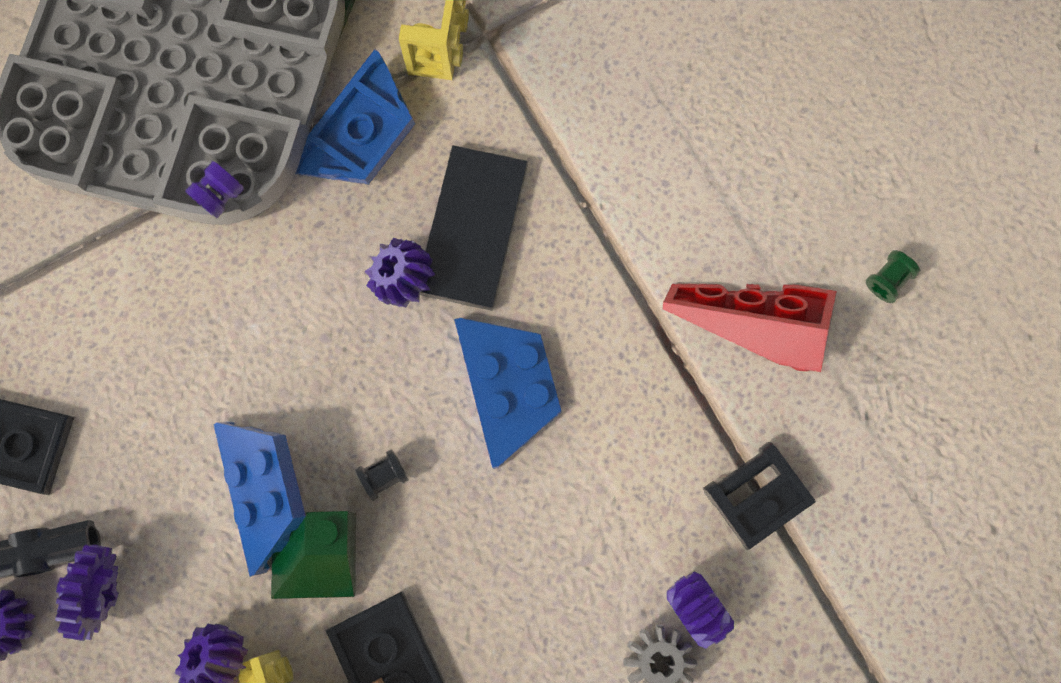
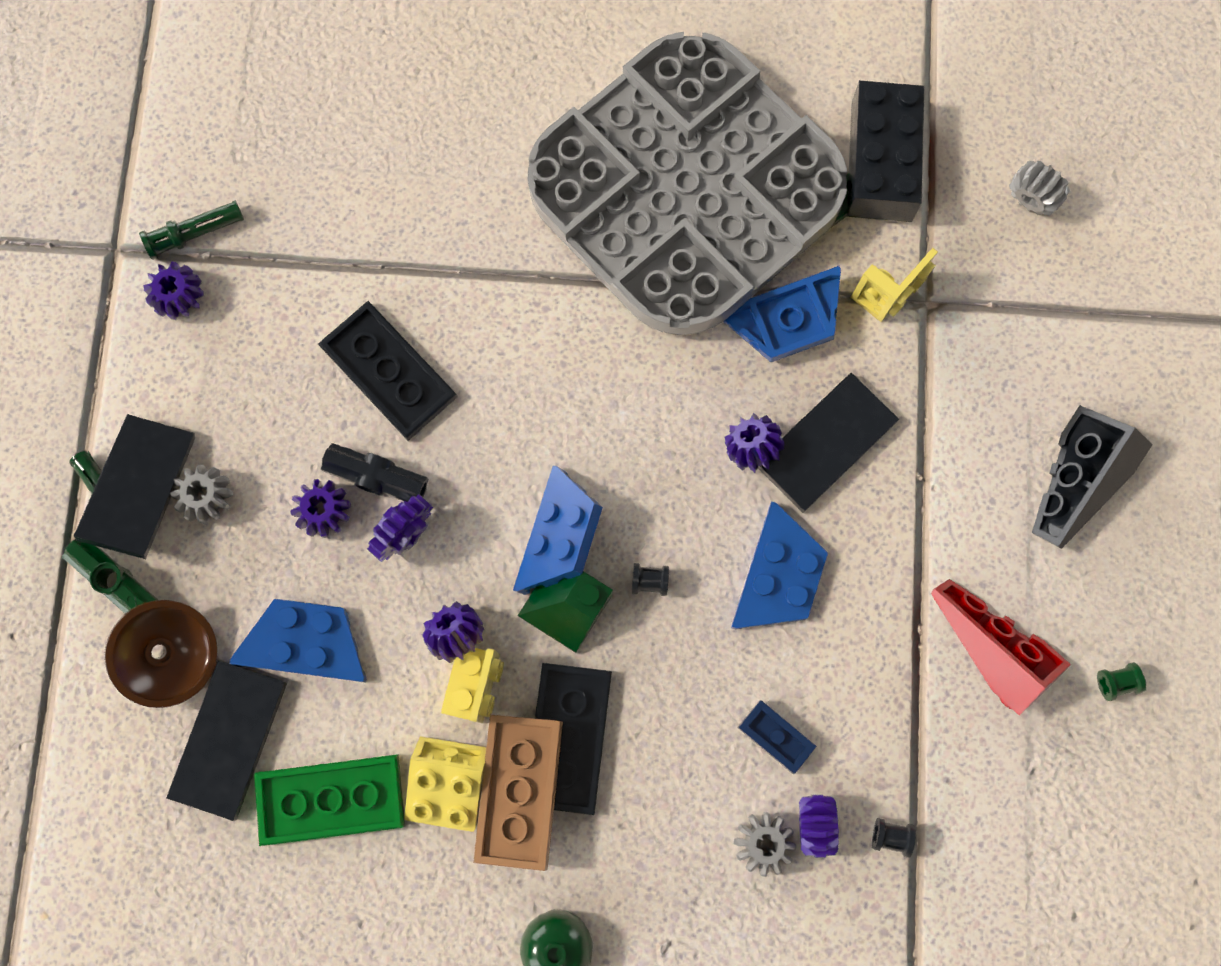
camera: 30 degrees right, 0 degrees up
dark purple wheel [185,161,244,219] -> none
black plate [703,442,816,550] -> none
none -> dark blue plate [737,700,817,774]
none -> black bush [872,818,916,858]
none -> black wedge [1032,405,1153,549]

